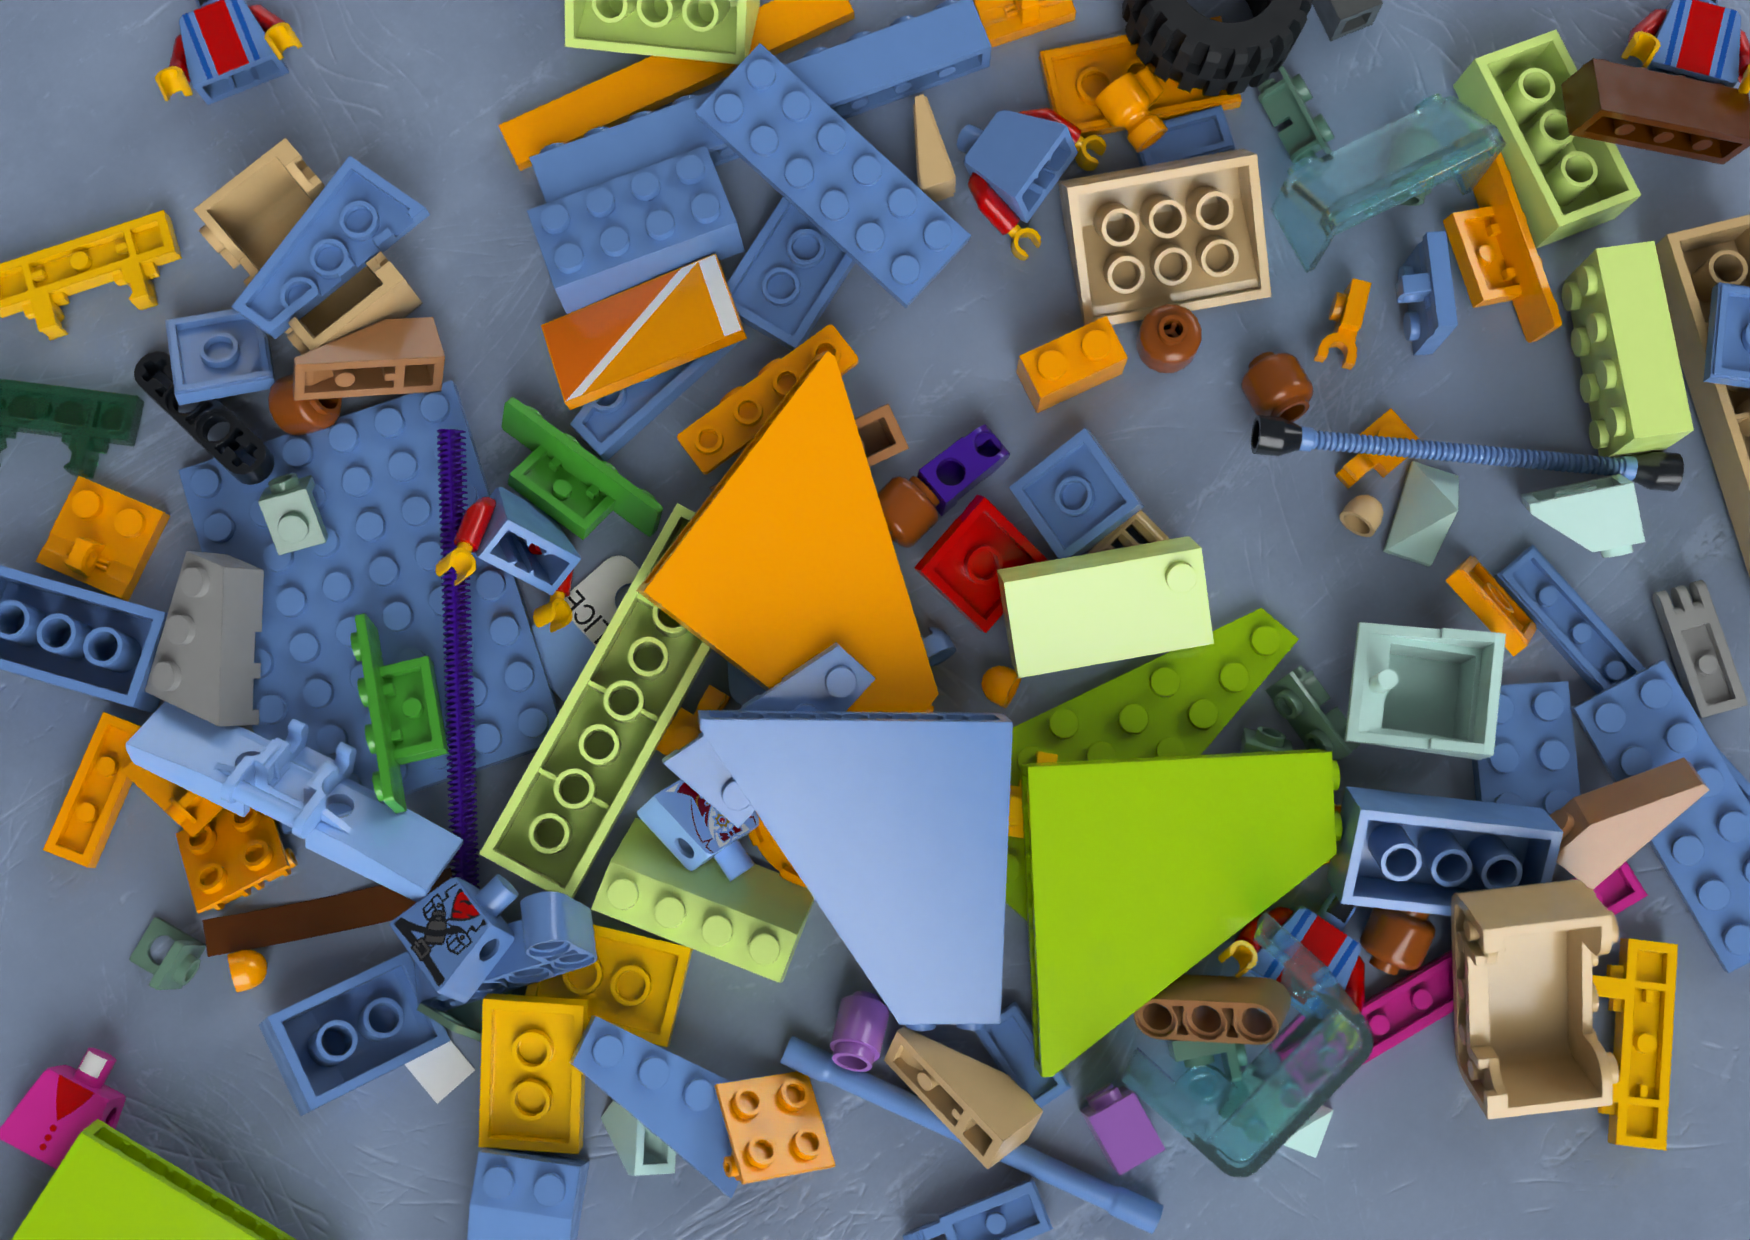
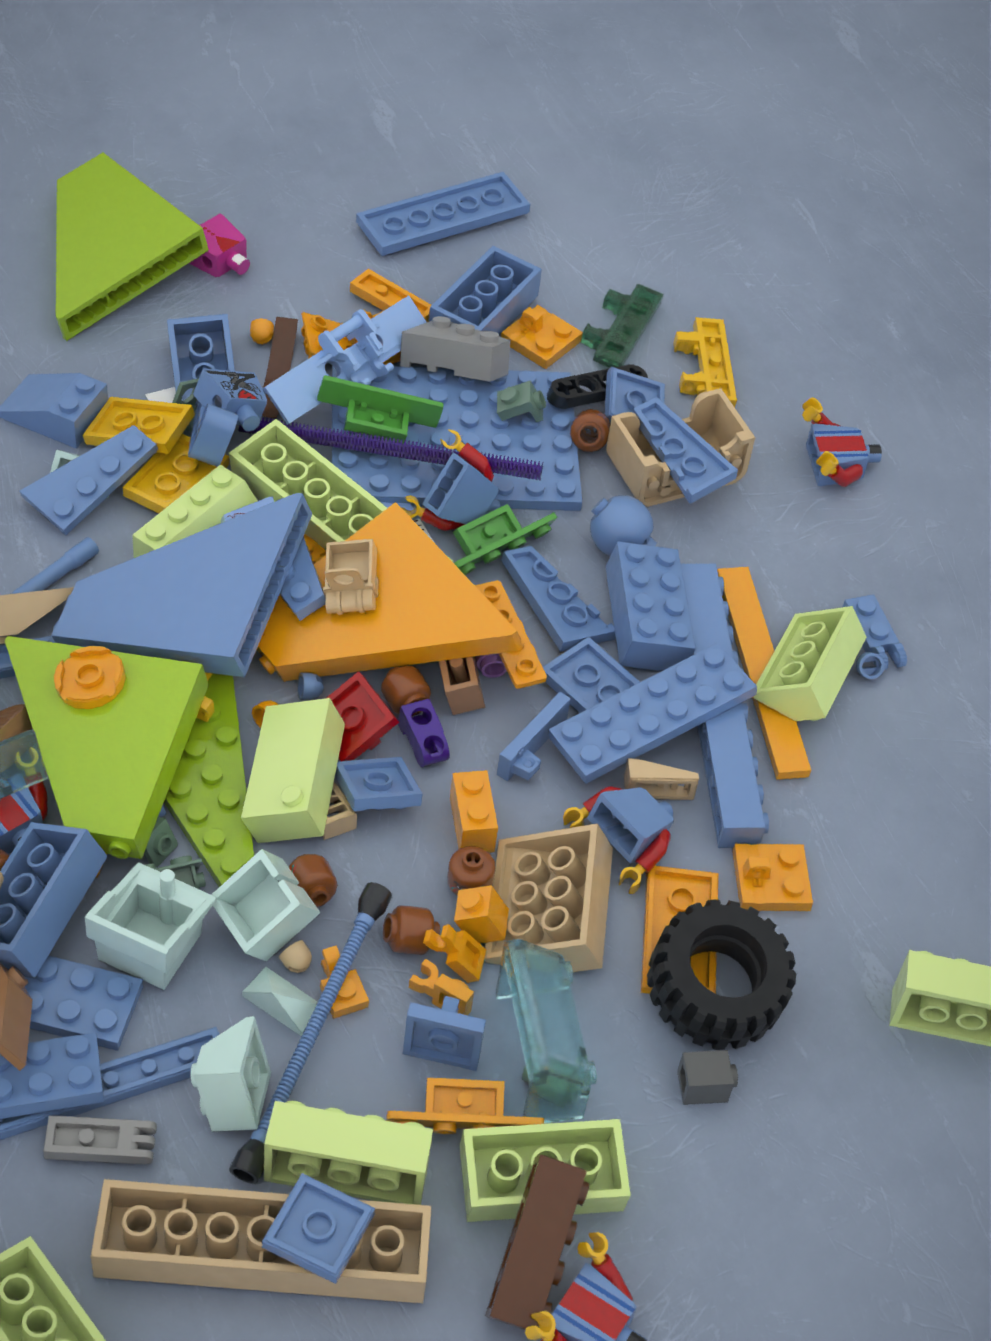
camera: 95 degrees right, 30 degrees down
sand green bracket [129,917,206,990] -> none
medium nougat slope [293,317,445,401] -> none
tile [541,253,747,410] -> none
light orange hinge [715,1071,836,1184] -> none
medium lavender brick [830,991,890,1072] -> none
light orange piece [1094,67,1168,153] -> none
medium blue tile [1135,105,1236,167] -> none
sand green hinge [1258,65,1335,168] -> none
light orange tile [1445,555,1537,657] -> none
none -> light orange tile [54,646,126,709]
none -> light aqua piece [211,849,321,961]
none -> dark orange head [289,854,338,907]
none -> tan piece [323,539,379,615]
none -> light orange plate [423,924,486,983]
none -> light orange brick [454,885,509,943]
none -> medium blue hinge [497,692,571,782]
none -> medium blue brick [590,495,657,556]

